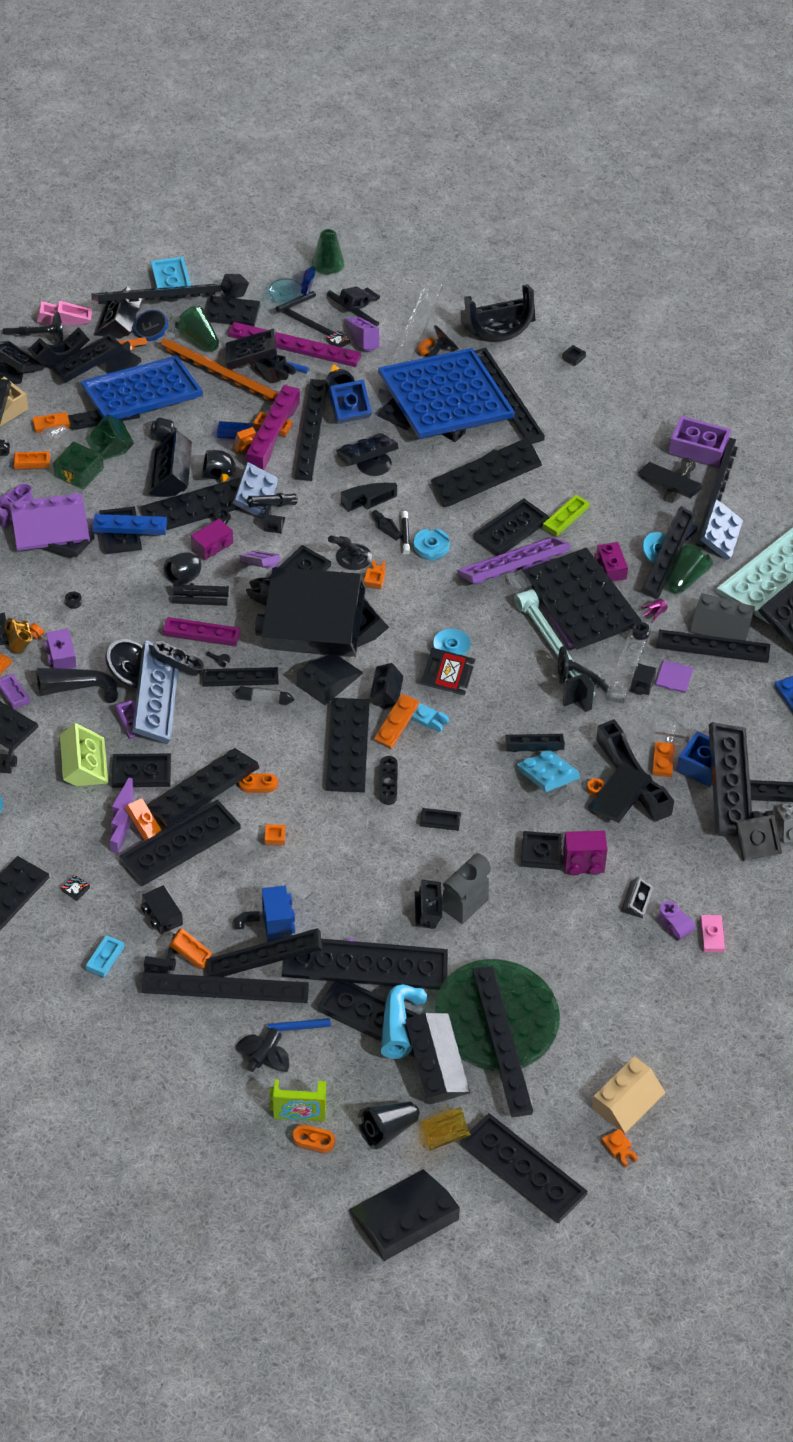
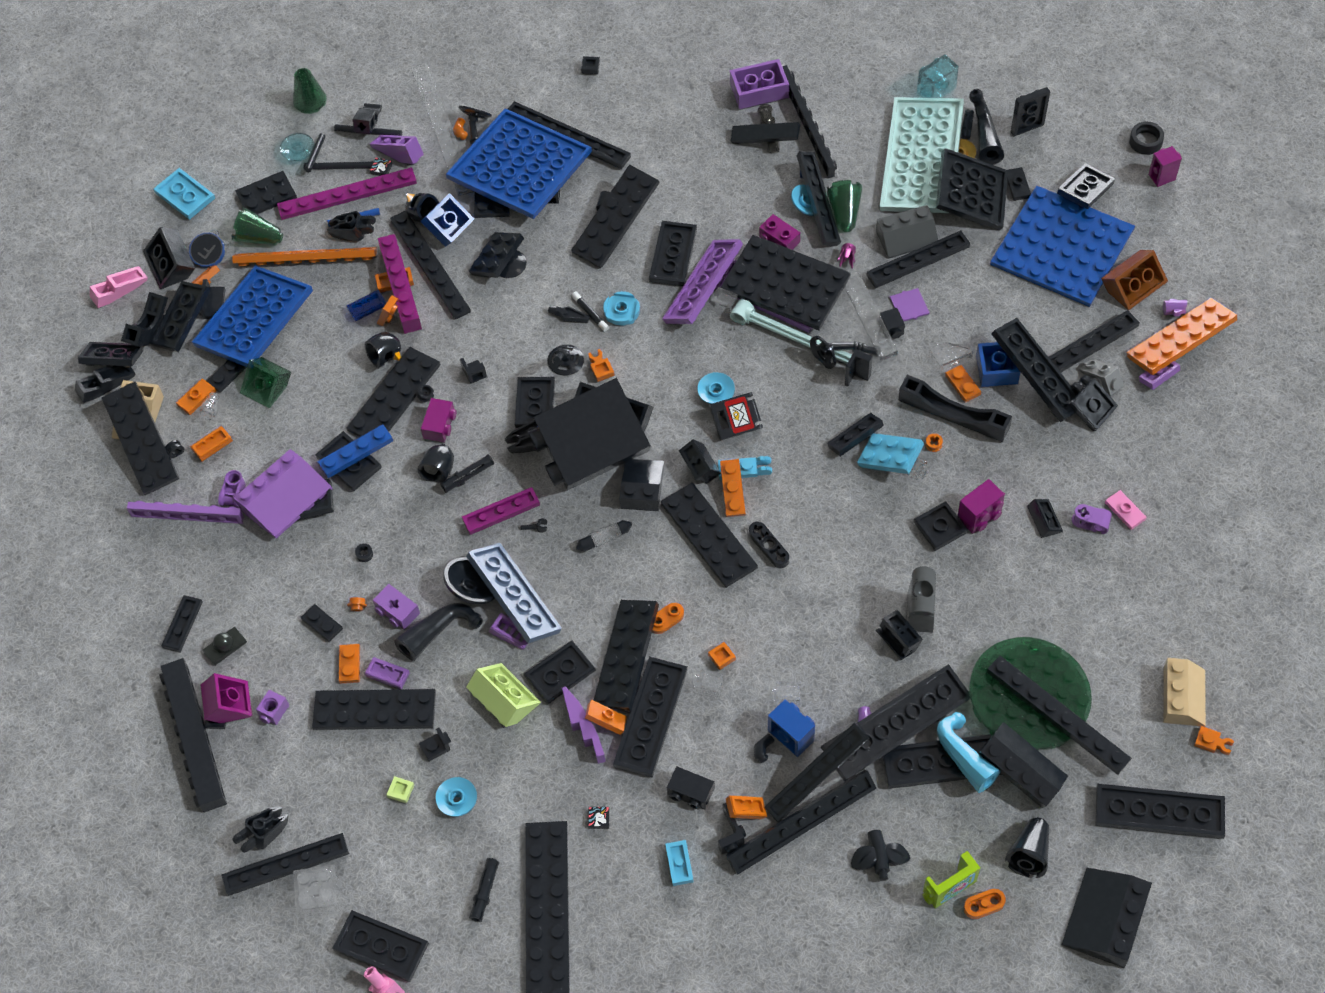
camera: 30 degrees left, 10 degrees up
black dish [3,311,63,344] -> none
pearl gold piece [4,618,32,654] -> none
clear green brick [53,441,104,490] -> none
black plate [91,284,221,304] -> none
black slope [148,430,192,496] -> none
black head [150,417,177,441] -> none
black beam [150,640,204,676] -> none
black bar [172,596,228,606] -> none
black tile [202,667,279,687] -> none
black brick [221,274,249,297] -> none
black plate [226,328,277,369] -> none
plate [232,462,279,519] -> none
medium lavender plate [239,550,281,569] -> none
black pin [247,493,298,507] -> none
blue bar [267,1018,331,1031] -> none
clear blue slope [300,266,316,295] -> none
black slope [341,482,397,512] -> none
black tile [420,808,461,831] -> none
clear yellow plate [421,1107,471,1151] -> none
black piece [460,284,536,341] -> none
lime plate [543,495,590,537] -> none
black tile [587,764,652,823] -> none
black bush [632,622,649,640] -> none
plate [700,499,743,560] -> none

